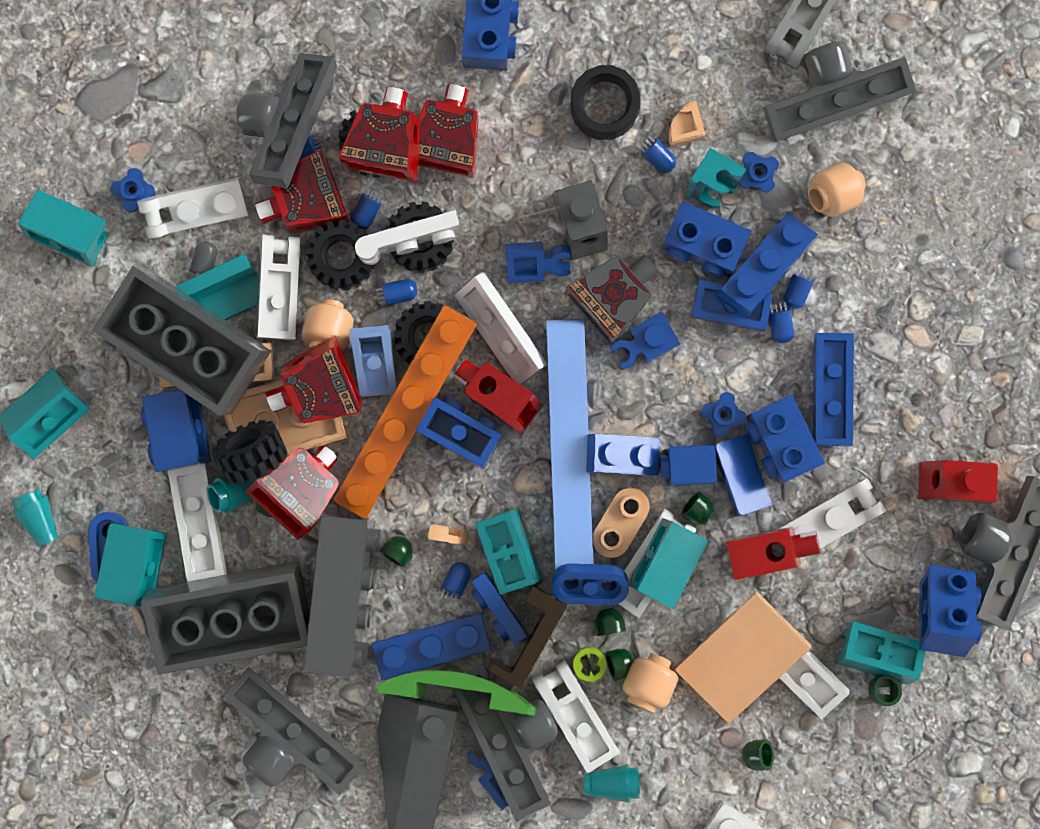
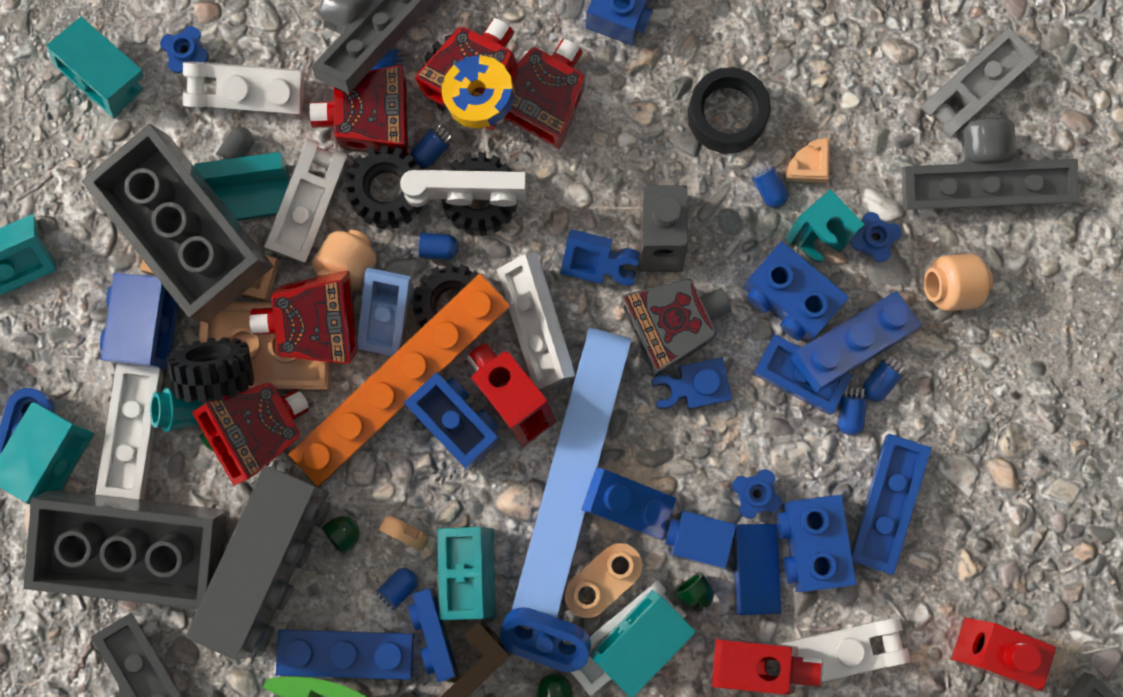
camera: 10 degrees right, 5 degrees down
none -> yellow piece [441,55,515,129]

